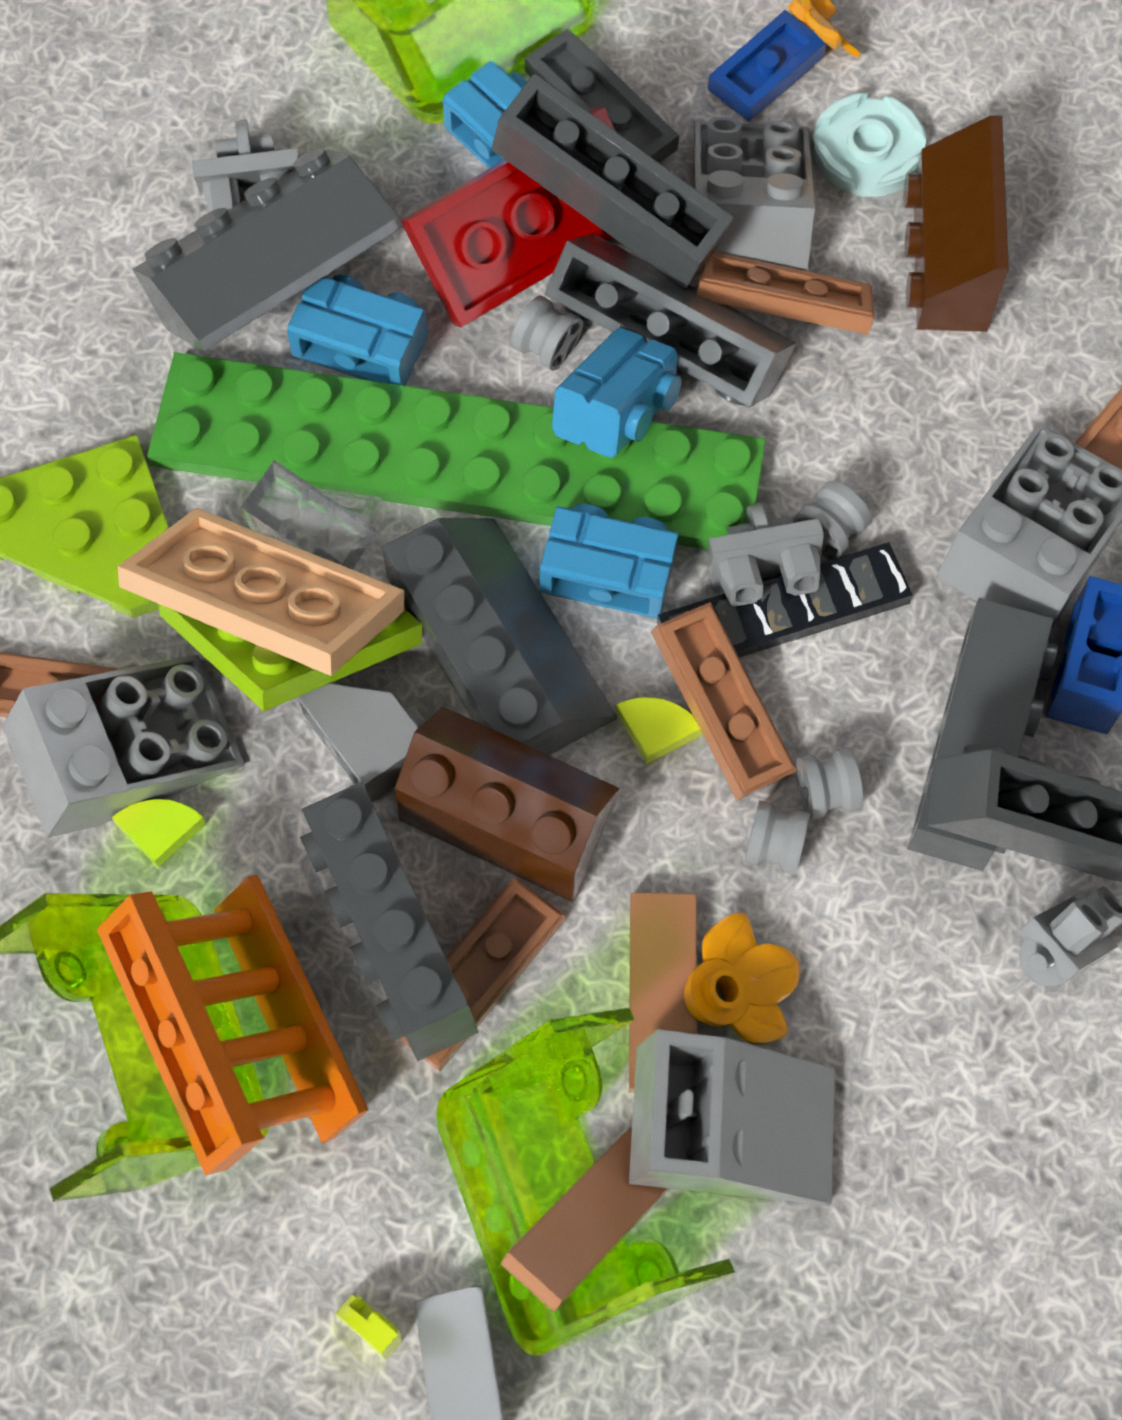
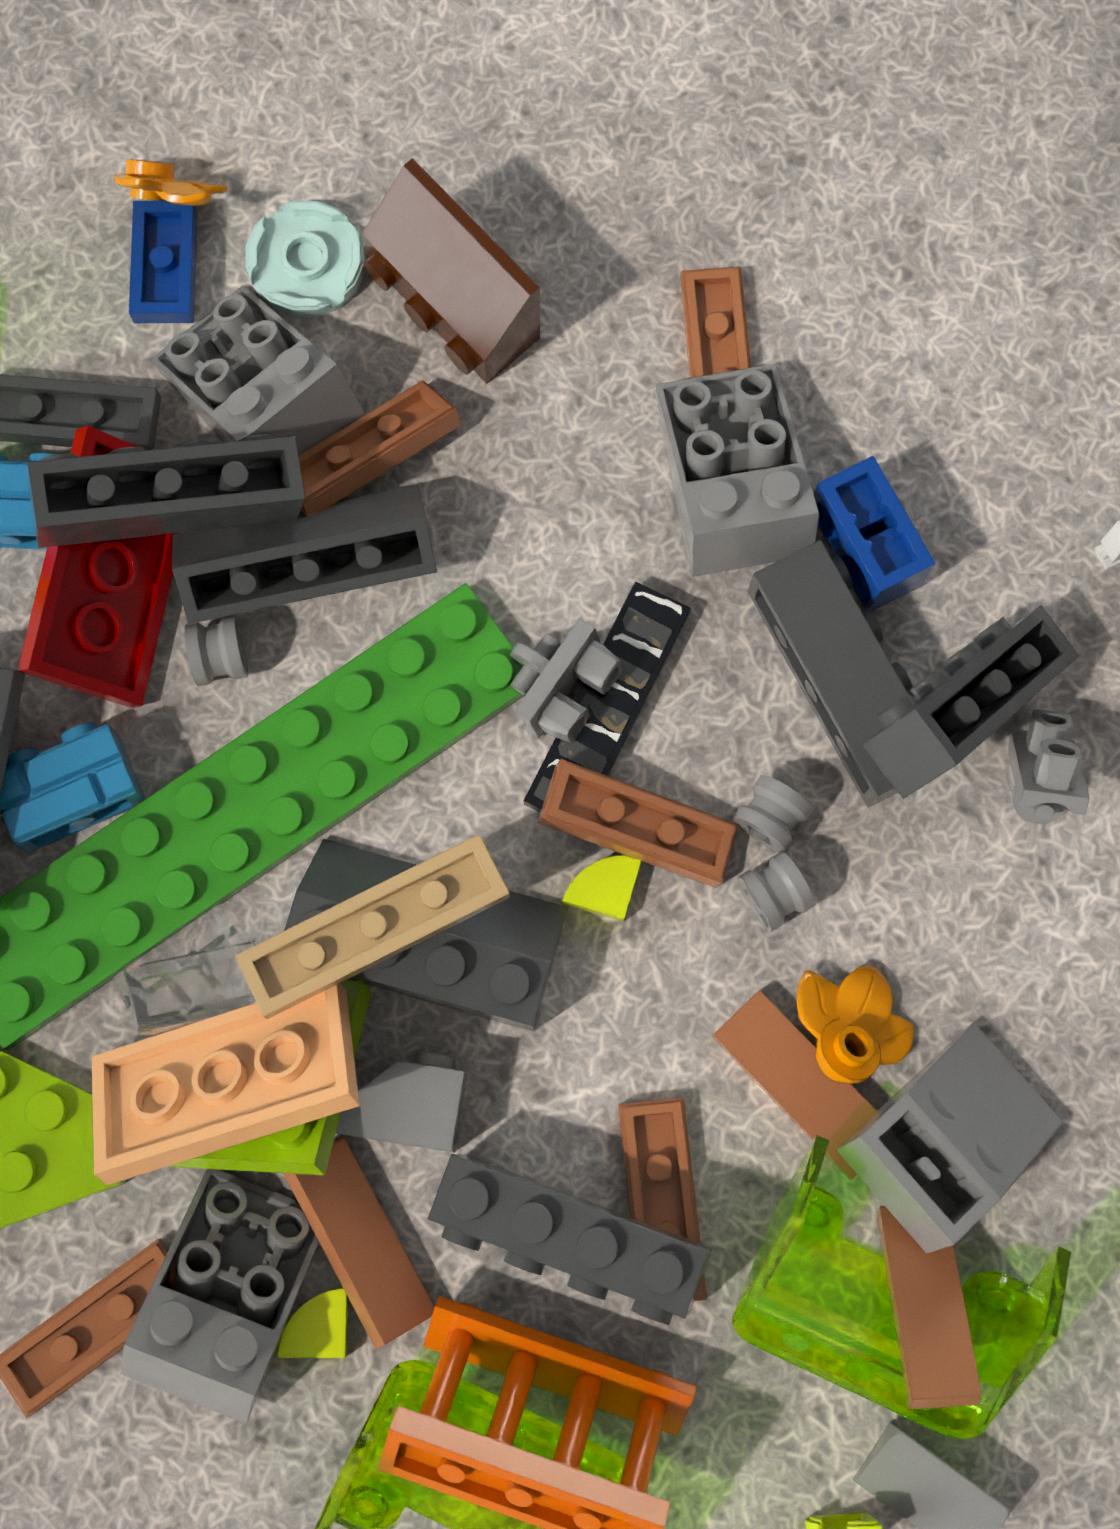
camera: 45 degrees left, 10 degrees up
reddish brown slope [395,706,620,902] -> none
dark azure brick [539,504,679,619] -> none
dark azure brick [552,327,681,459] -> none
light grey wheel [793,481,872,559] -> none
none -> tan plate [235,834,510,1019]
none -> nougat tile [283,1135,435,1349]

